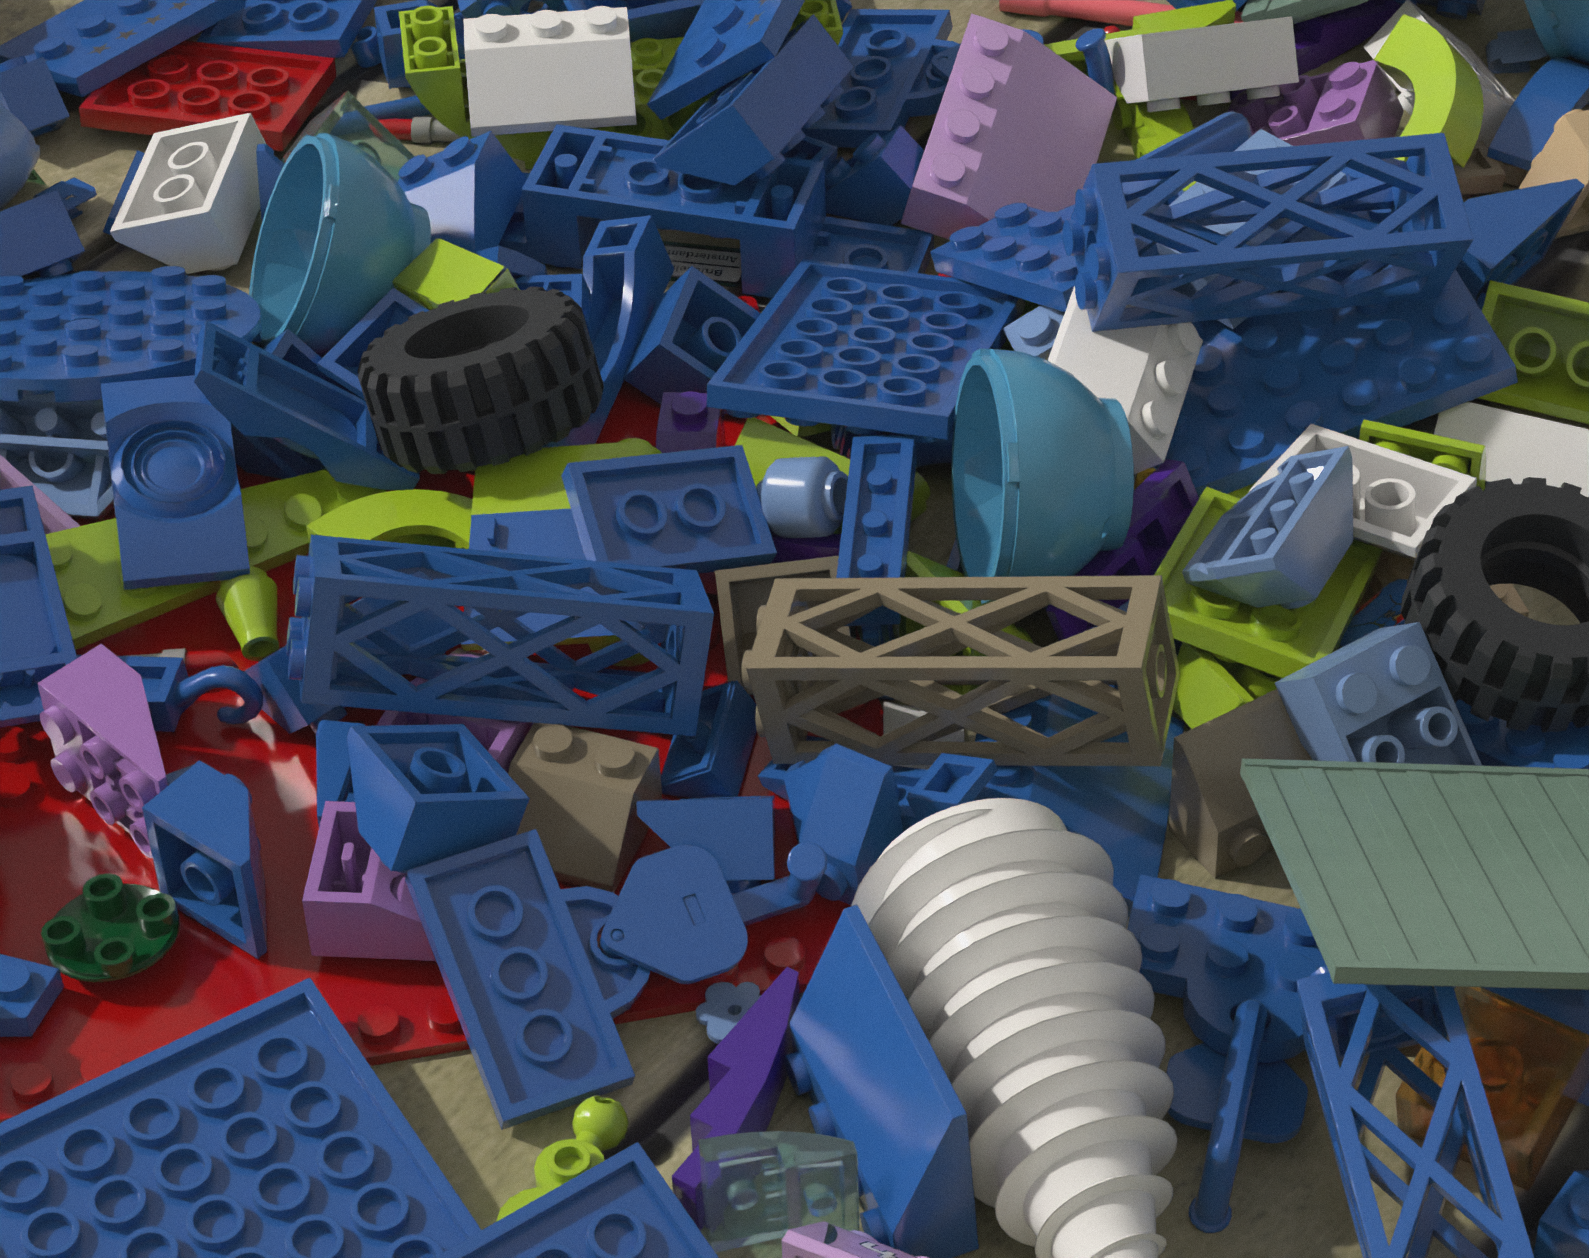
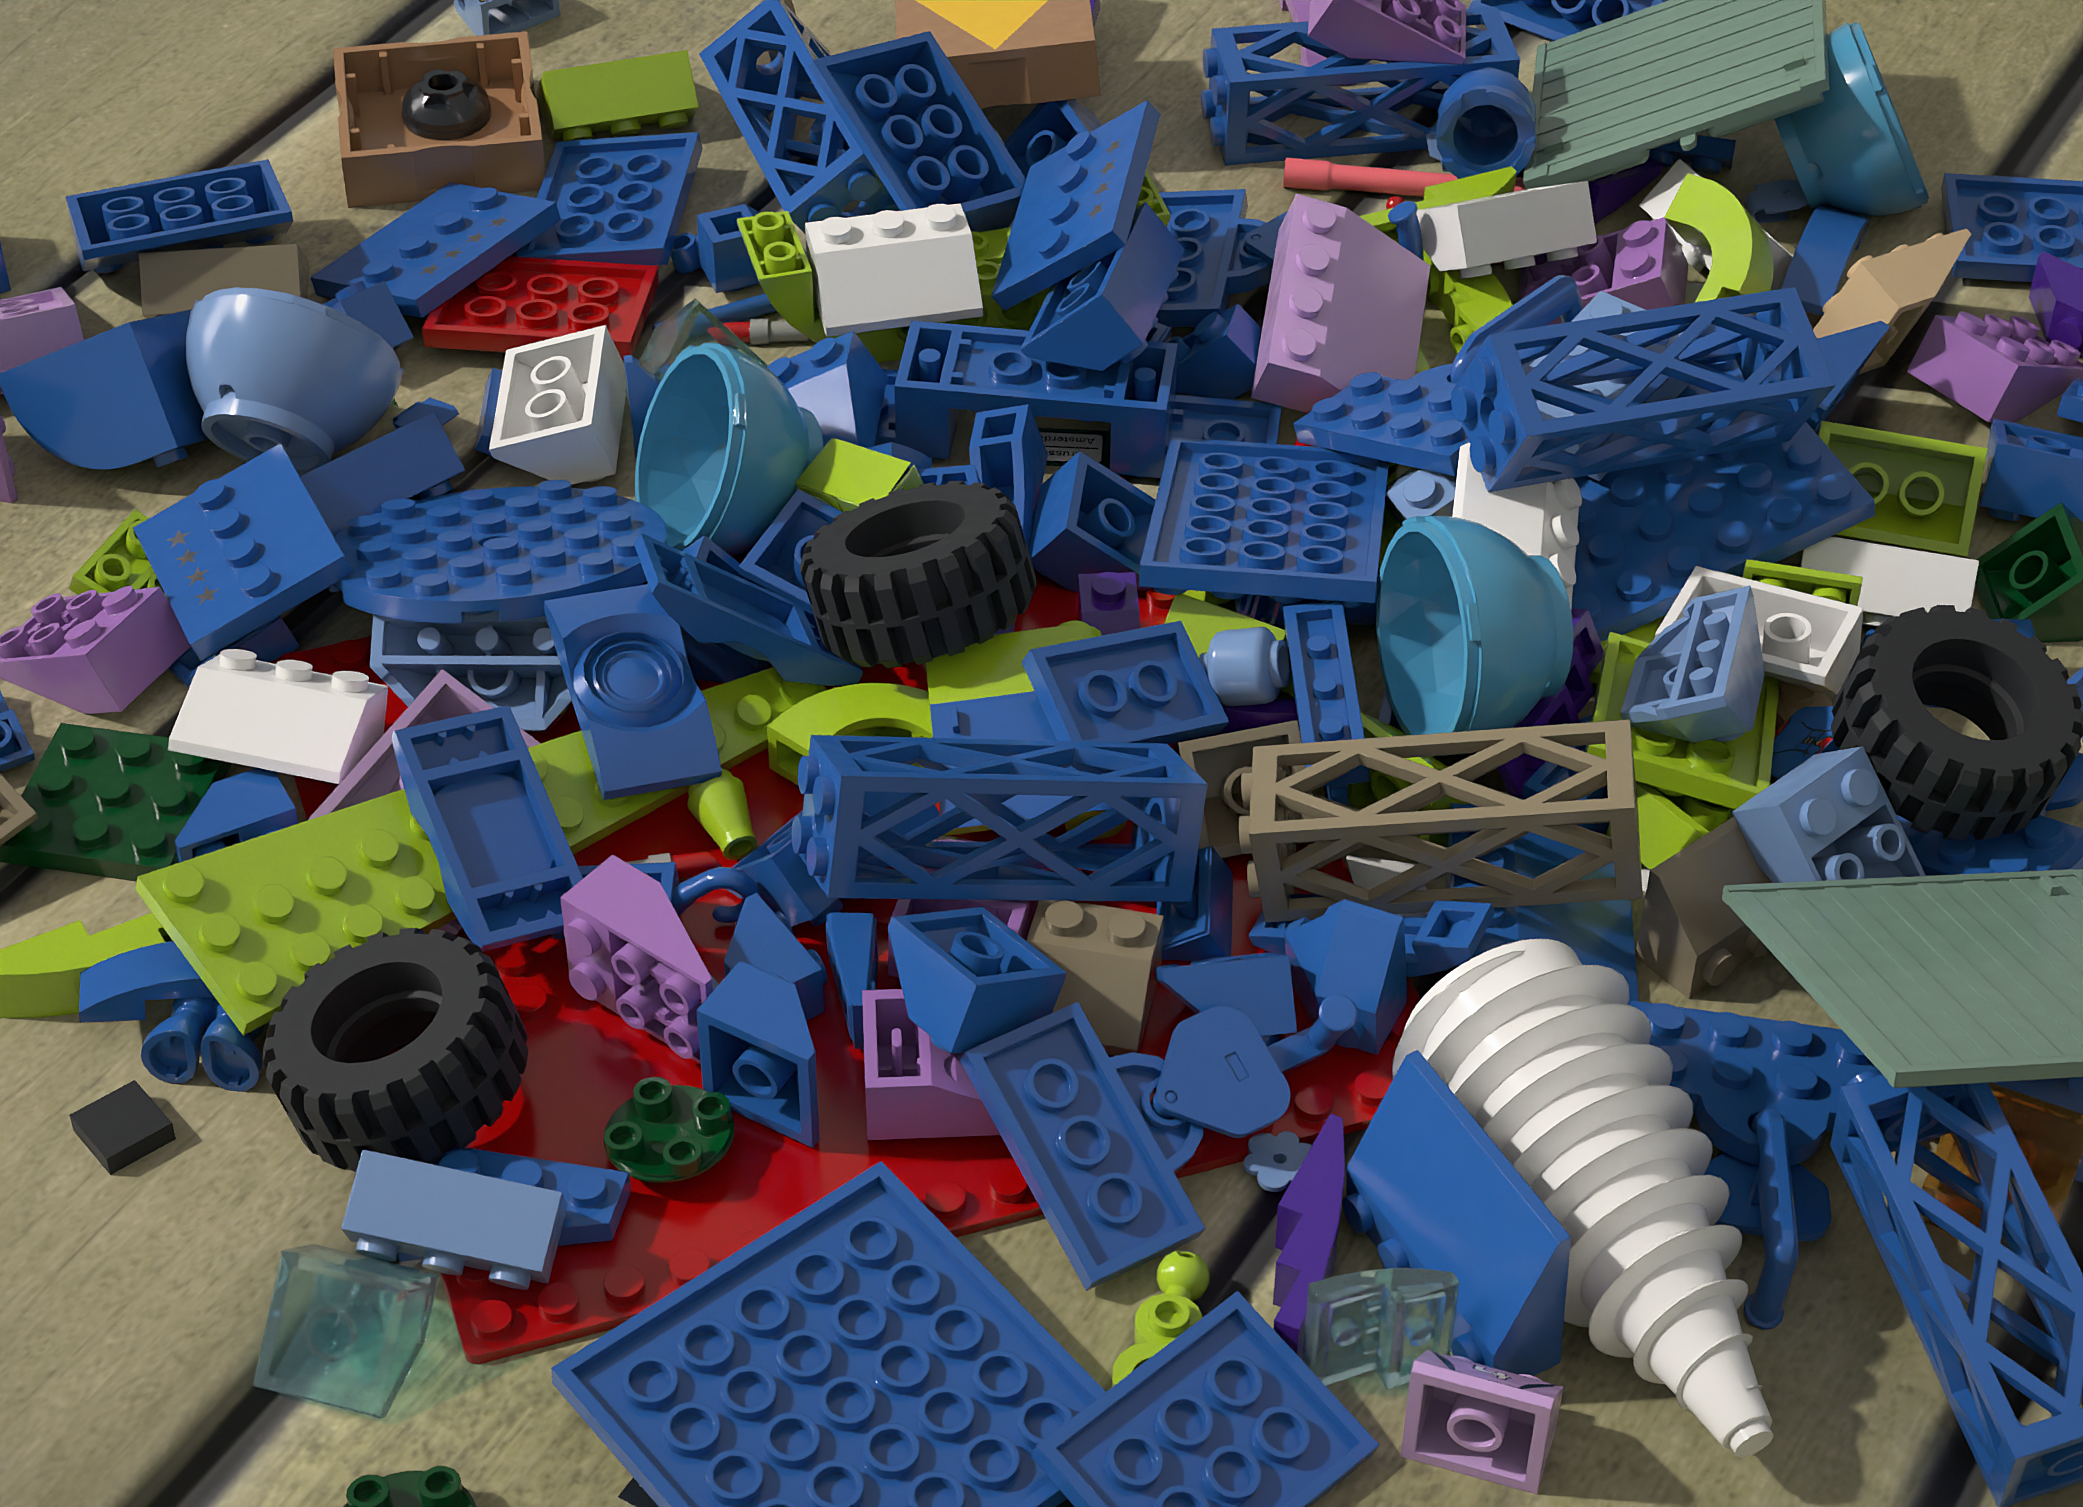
camera: 10 degrees left, 0 degrees up
none -> blue slope [724,893,828,1021]

